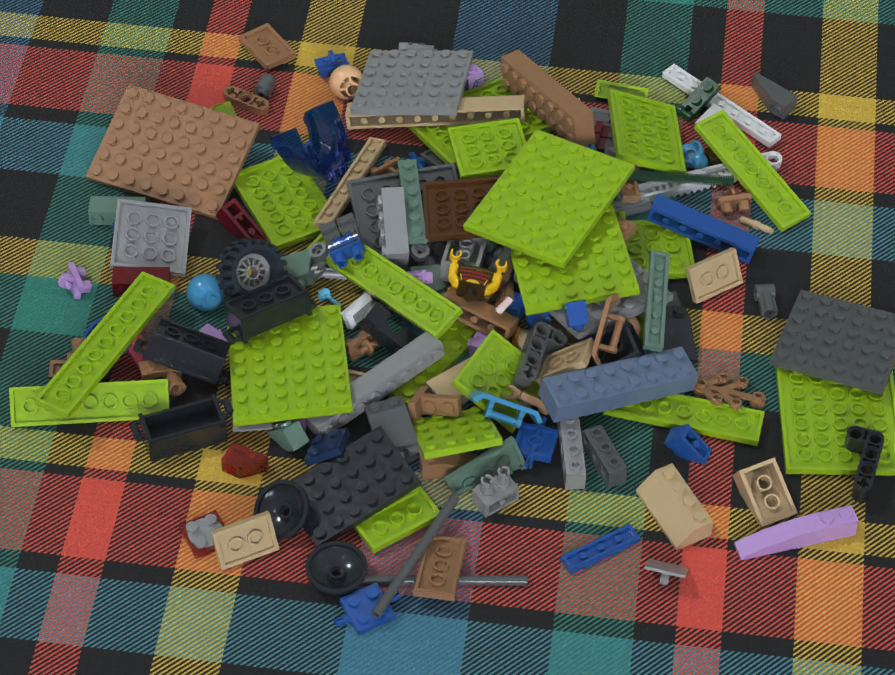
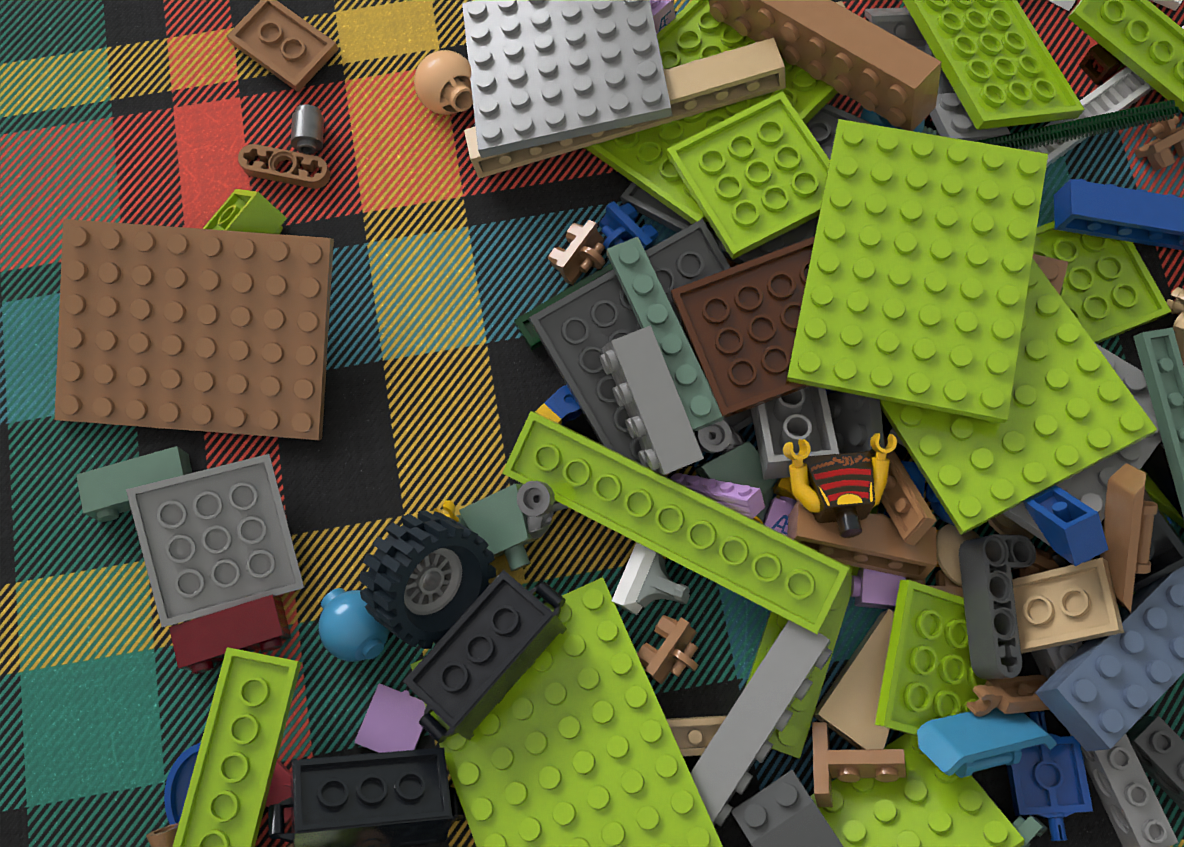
camera: 15 degrees left, 25 degrees up
lavender hips [58,262,92,299] -> none
dark red slope [215,198,268,241] -> none
lime plate [234,151,339,251] -> none
clear blue windscreen [270,100,351,183] -> none
tan tile [313,137,387,228] -> none
blue hips [314,50,350,79] -> none
medium azure hand [317,288,342,307] -> none
hips [319,212,366,268] -> none
black arch [357,302,418,355] -> none
dark azure hair [682,140,709,170] -> none

